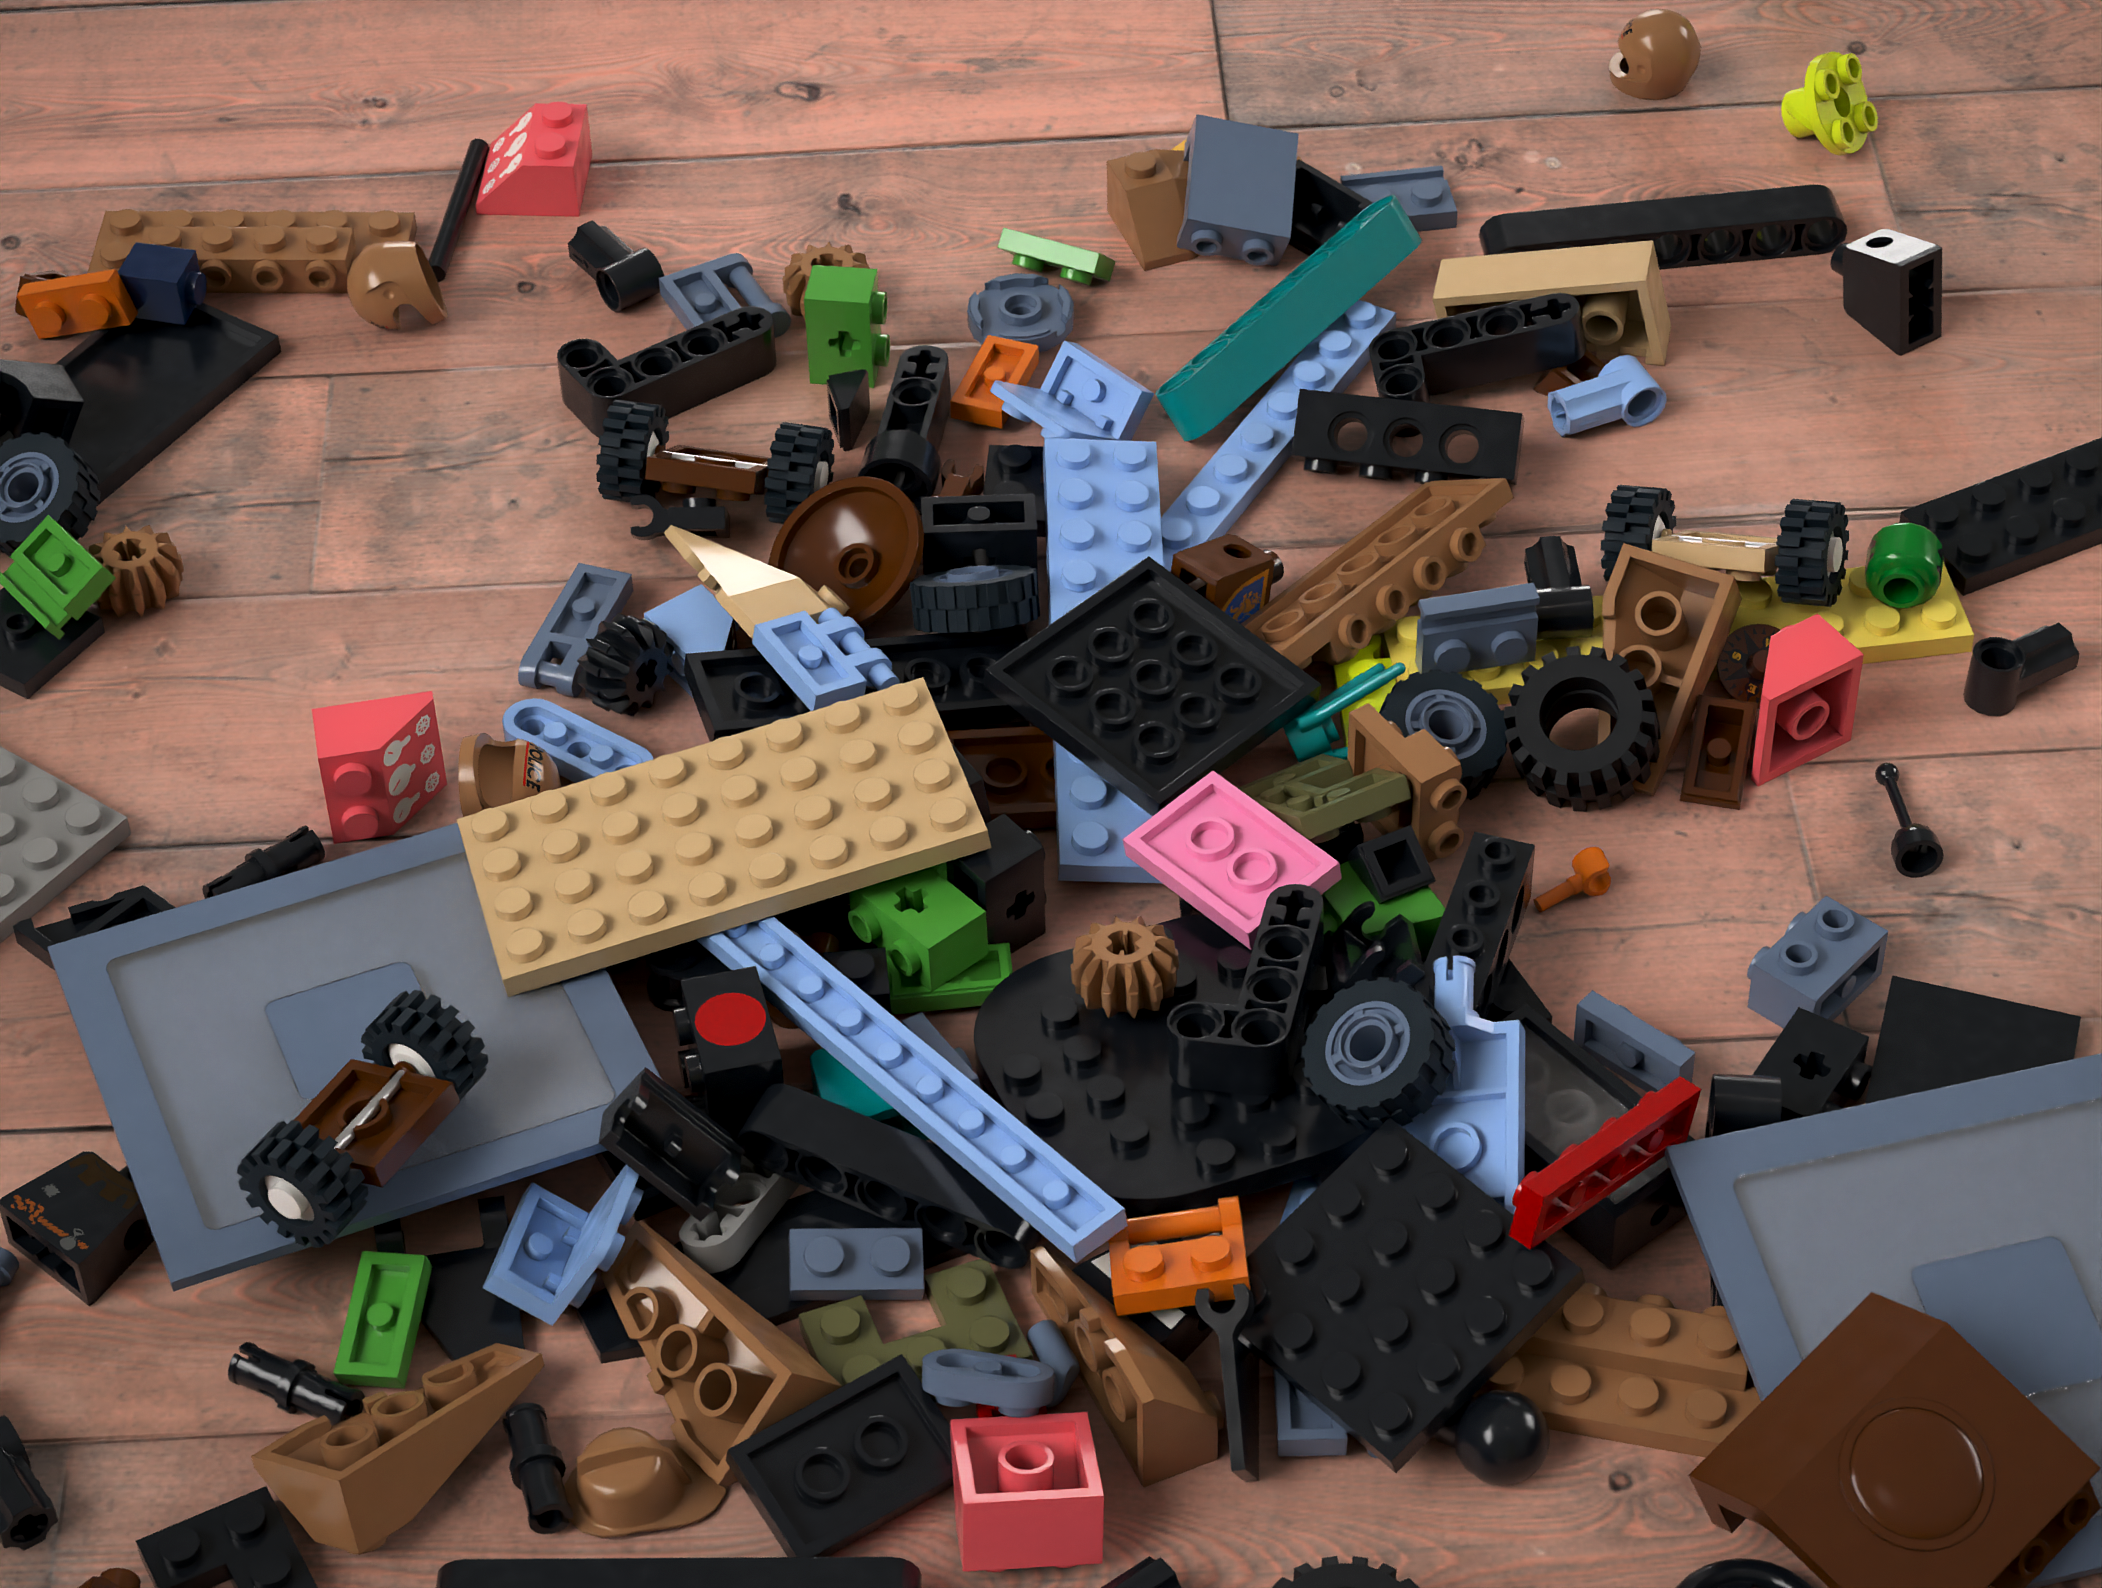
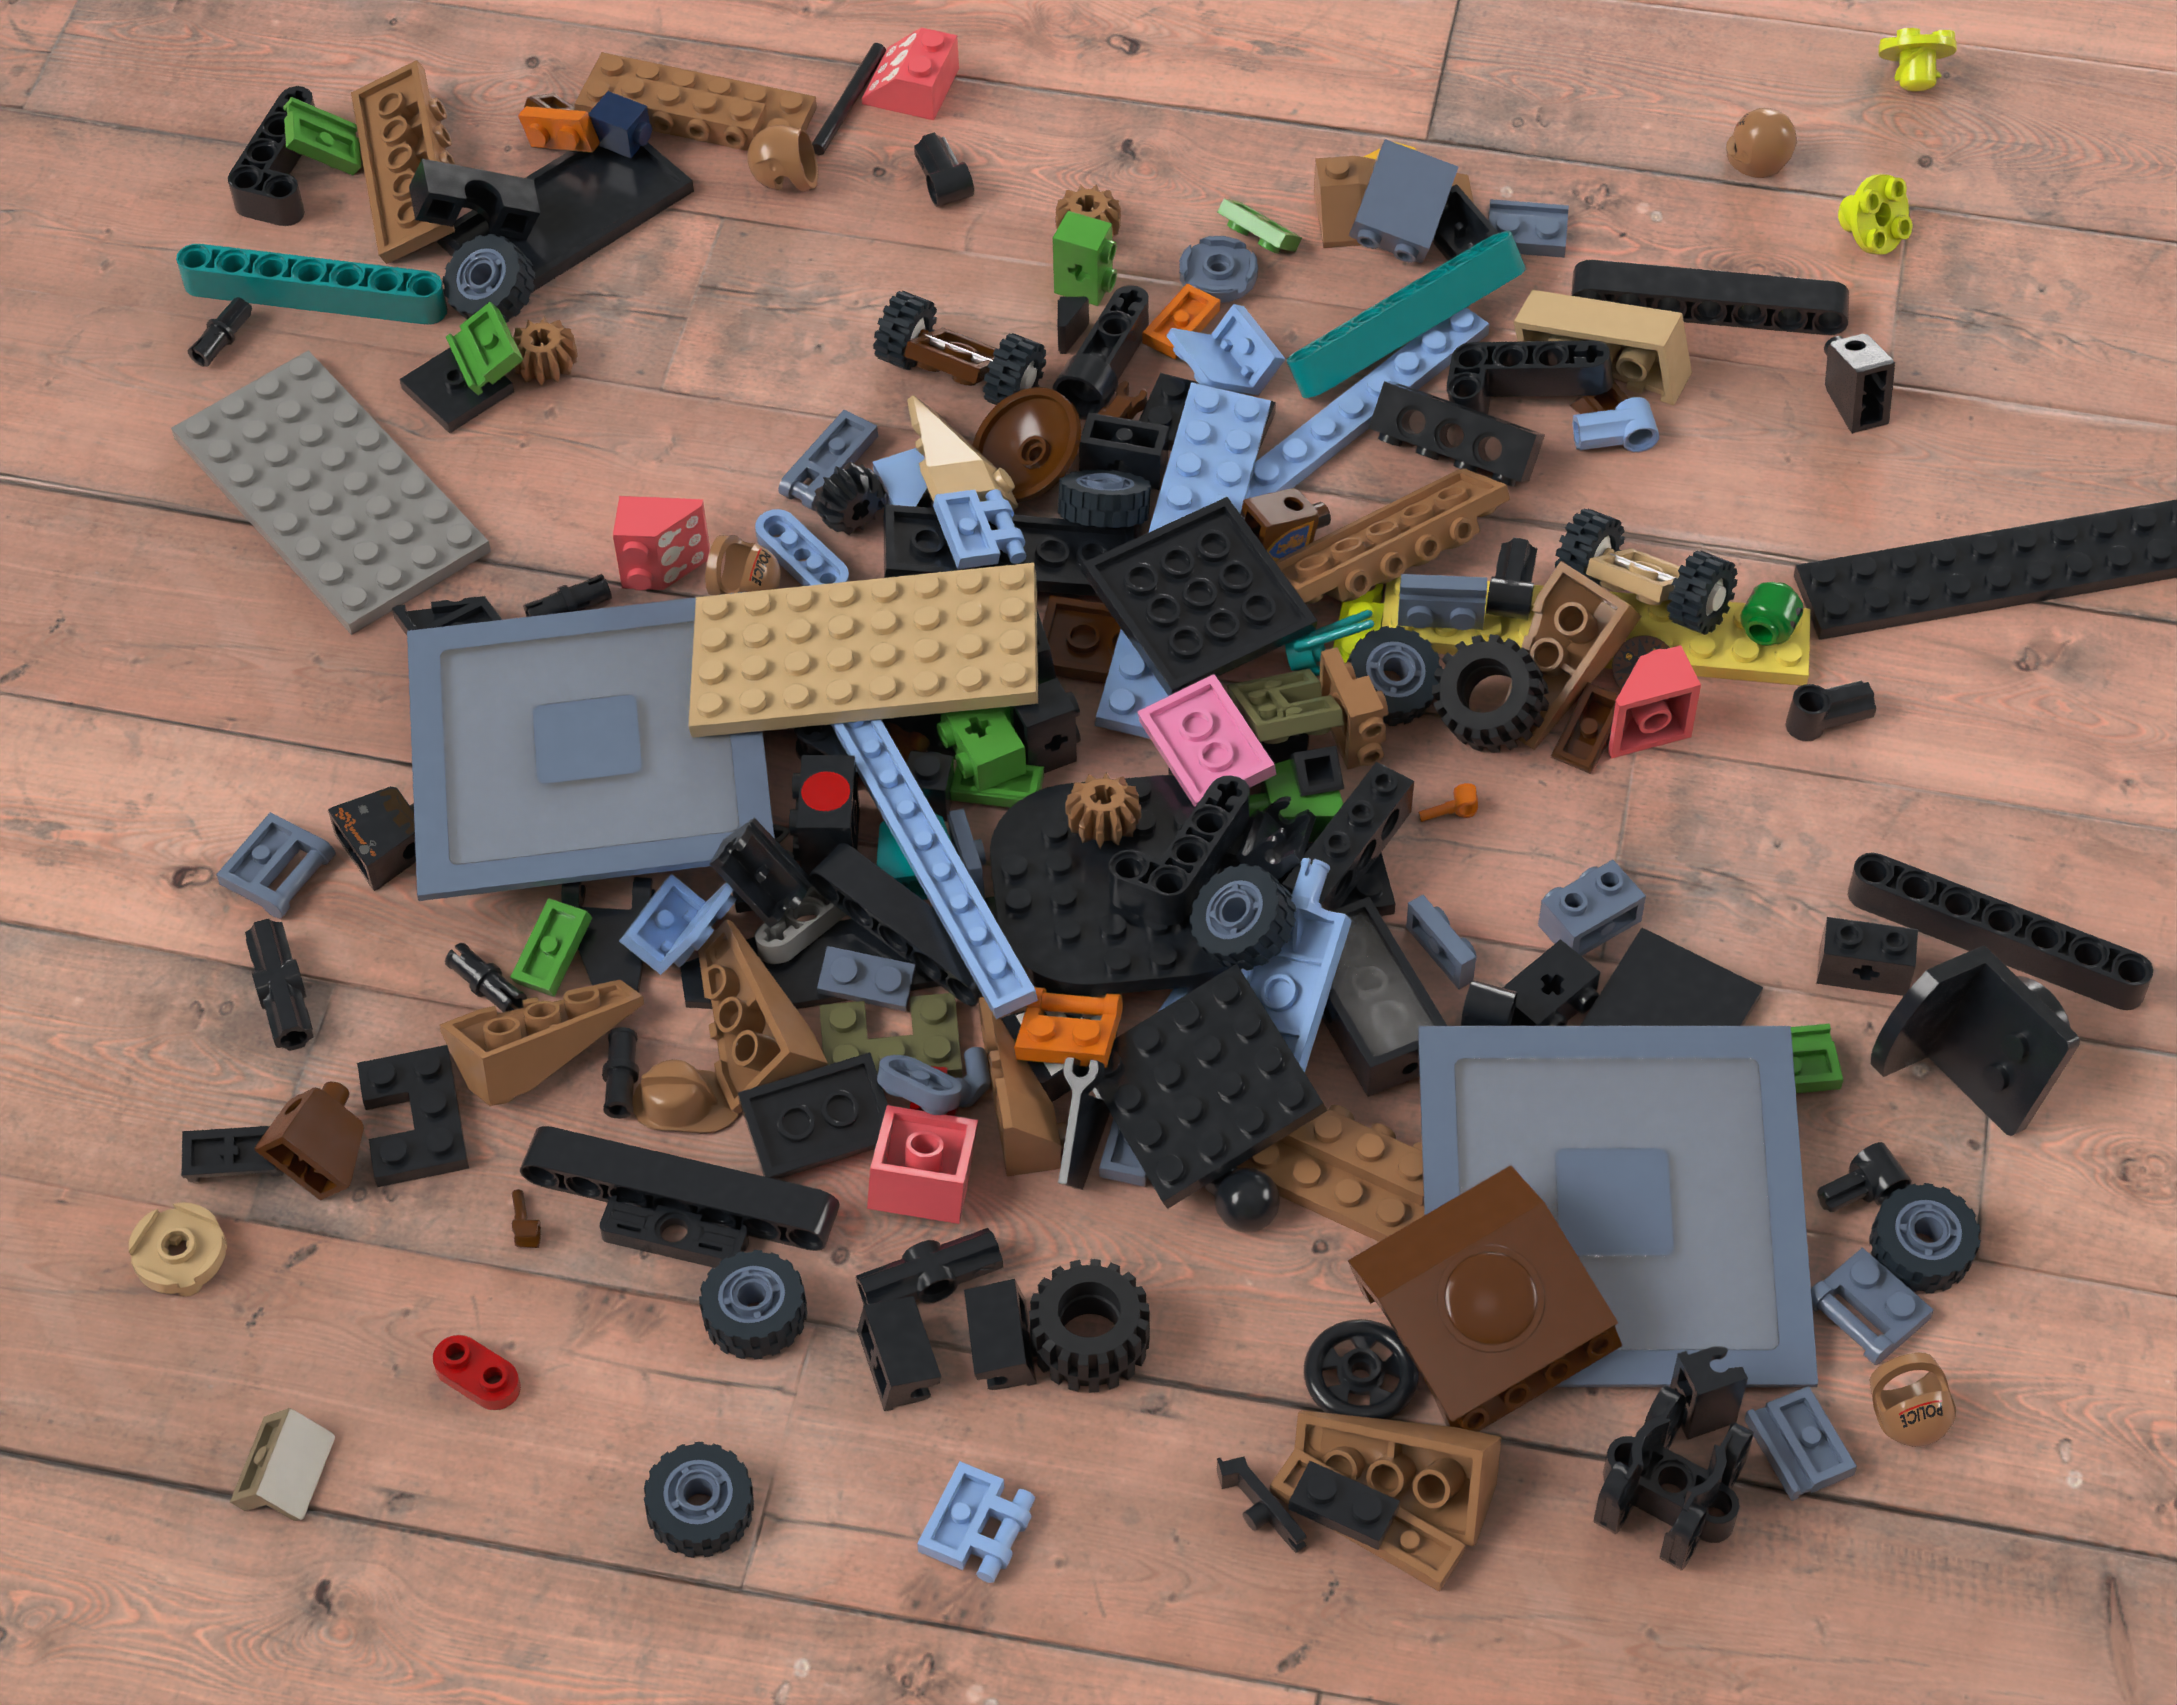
camera: 15 degrees right, 10 degrees up
plate [237,990,488,1248] -> none
black beam [557,306,776,438] -> none
black plate [630,495,730,540] -> none
sand blue plate [659,253,791,338] -> none
red plate [1509,1076,1701,1250] -> none
black hinge [1875,763,1944,878] -> none

